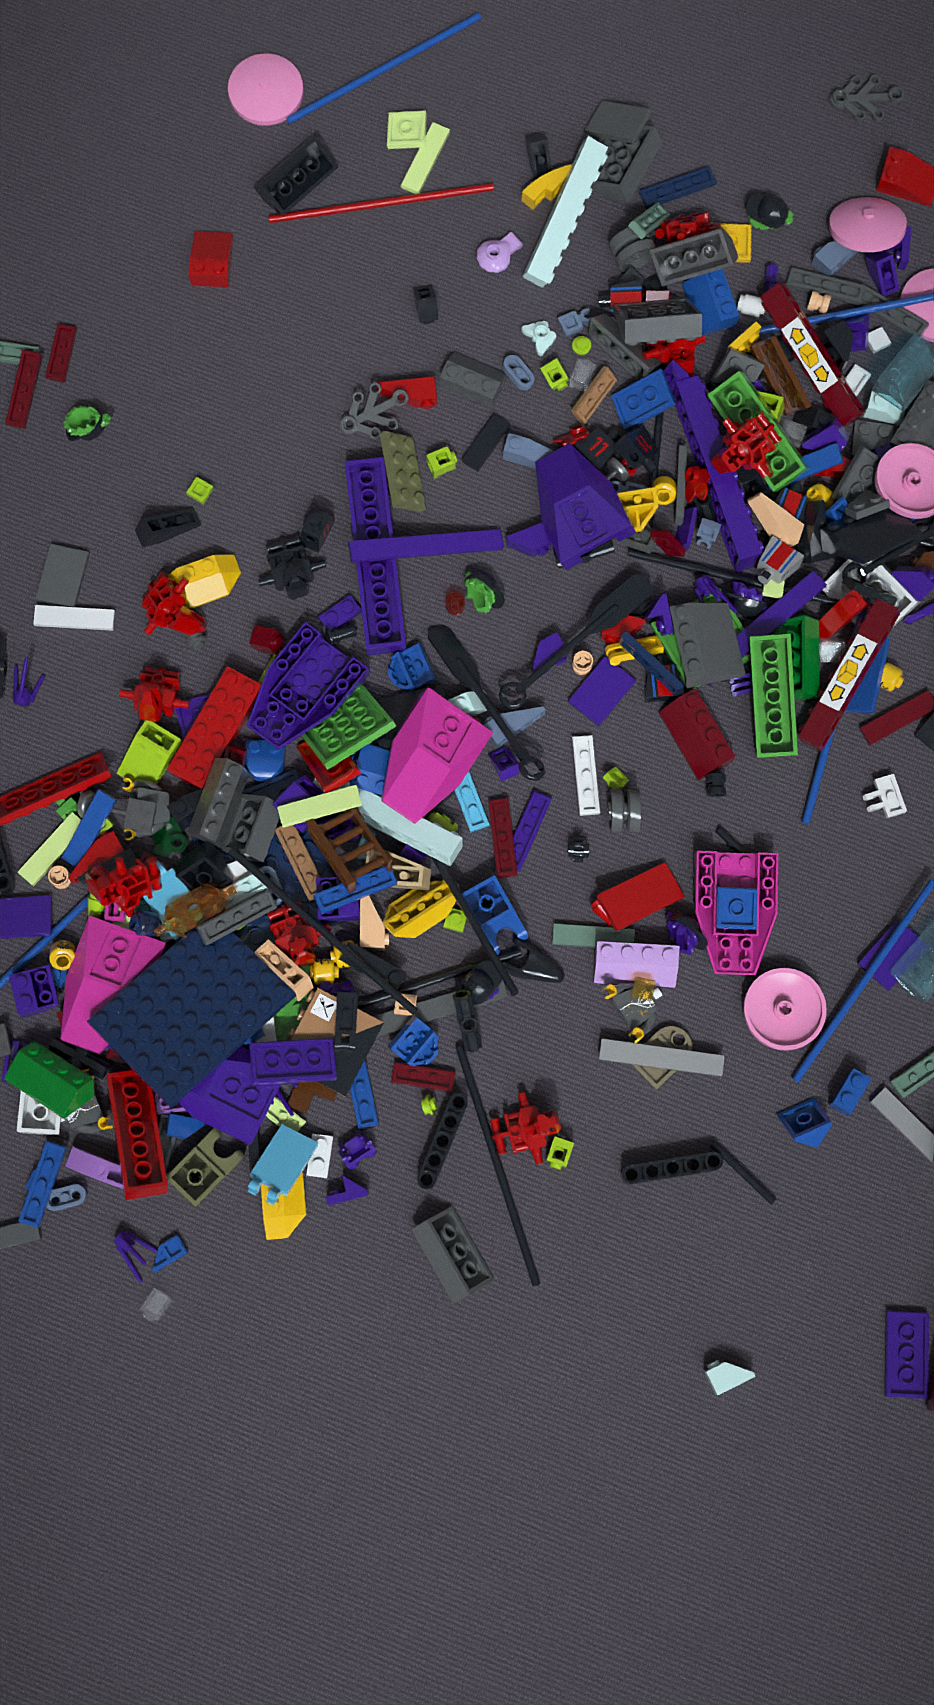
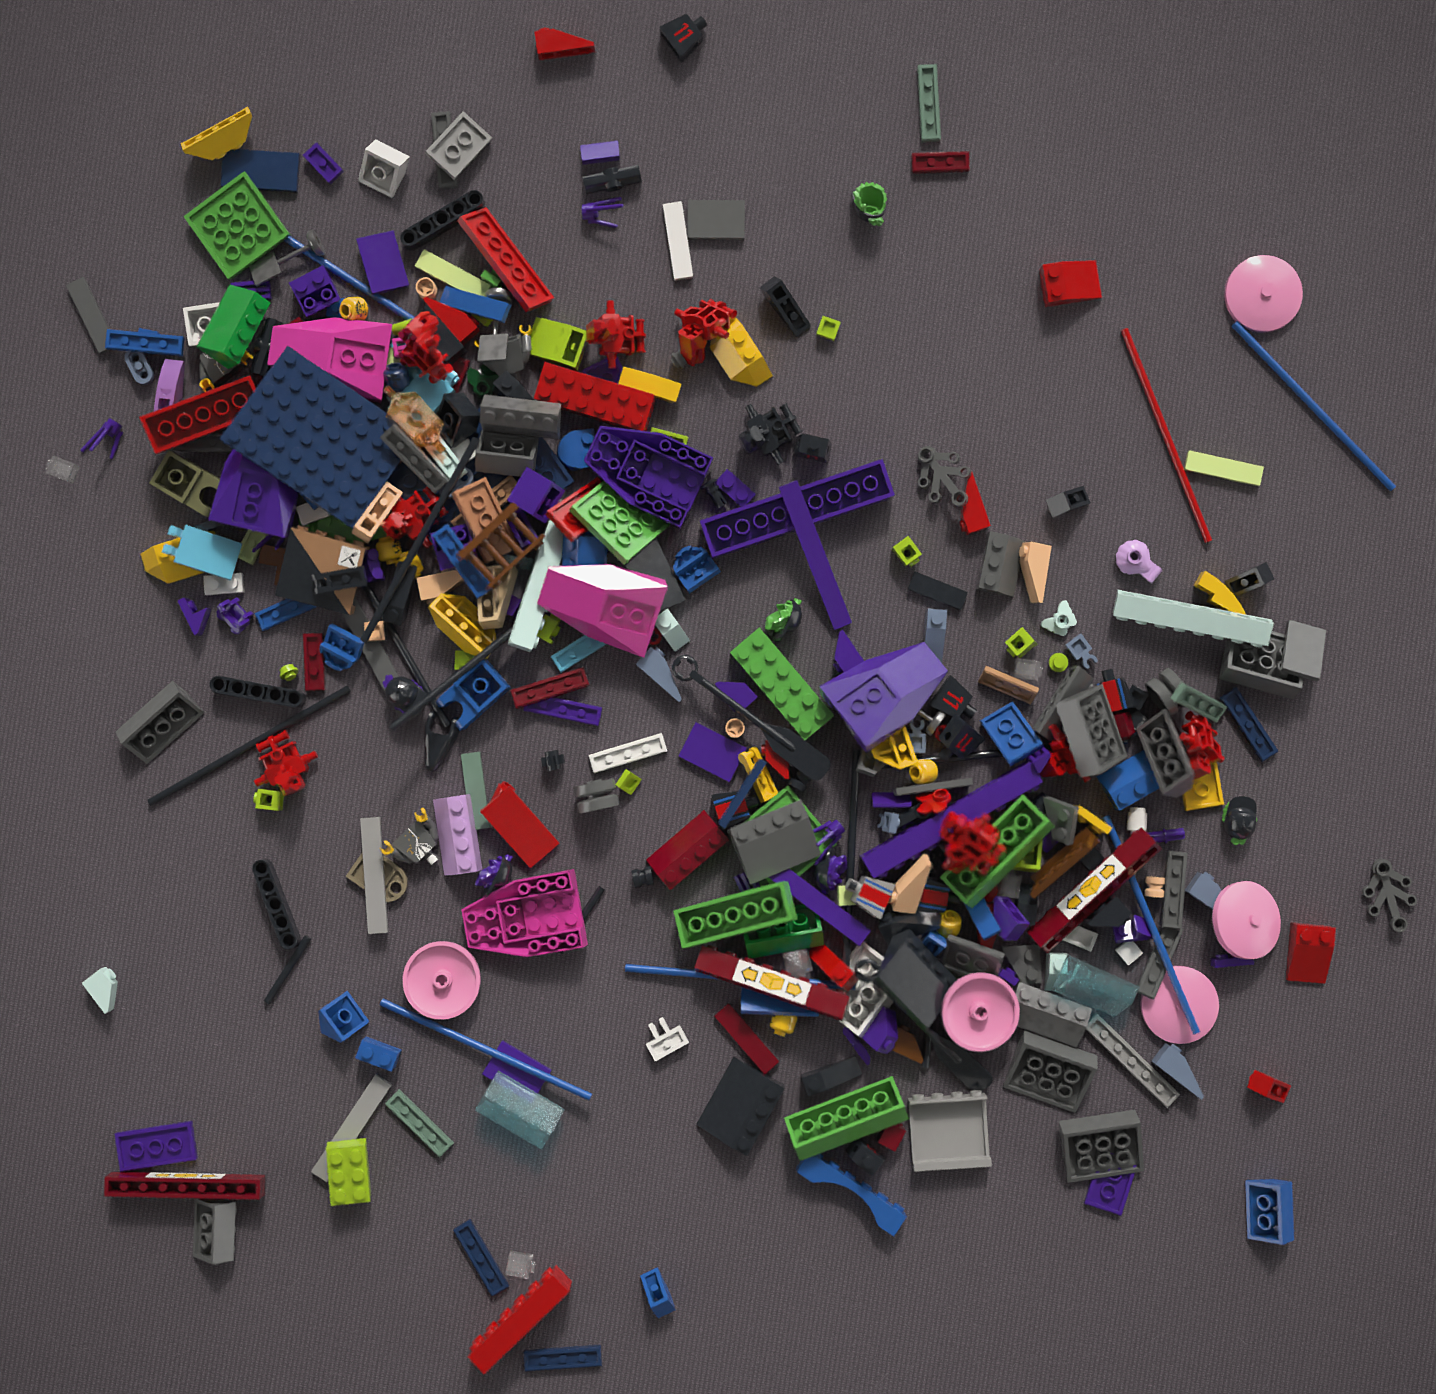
camera: 85 degrees right, 10 degrees up
dark red tile [5,349,42,429] -> none
blue tile [152,1234,188,1273] -> none
blue tile [165,1114,206,1139] -> none
dark red plate [224,744,247,767] -> none
dark red brick [249,625,284,655] -> none
dark purple tile [249,1038,337,1085] -> none
black slope [254,136,339,216] -> none
yellowish green tile [277,785,362,828] -> none
olive plate [380,431,426,512] -> none
yellowish green tile [387,110,427,149] -> none
black piece [428,626,545,781] -> none
clear red wheel [445,592,465,615] -> none
black piece [452,990,482,1053] -> none
dark purple slope [488,746,519,781] -> none
sand blue plate [502,355,534,390] -> none
red plate [553,425,589,447] -> none
clear yellow tile [631,977,656,1001] -> none
dark purple slope [642,594,674,636] -> none
dark red plate [650,529,686,557] -> none
blue tile [715,887,758,930] -> none
black tile [842,576,898,605] -> none
dark grey wing [845,490,890,520] -> none
dark purple slope [865,250,900,296] -> none
none -> nougat tile [451,477,519,563]
none -> yellow slope [618,367,681,403]
none -> bright green brick [730,627,834,740]
none -> light nougat slope [1019,542,1052,603]

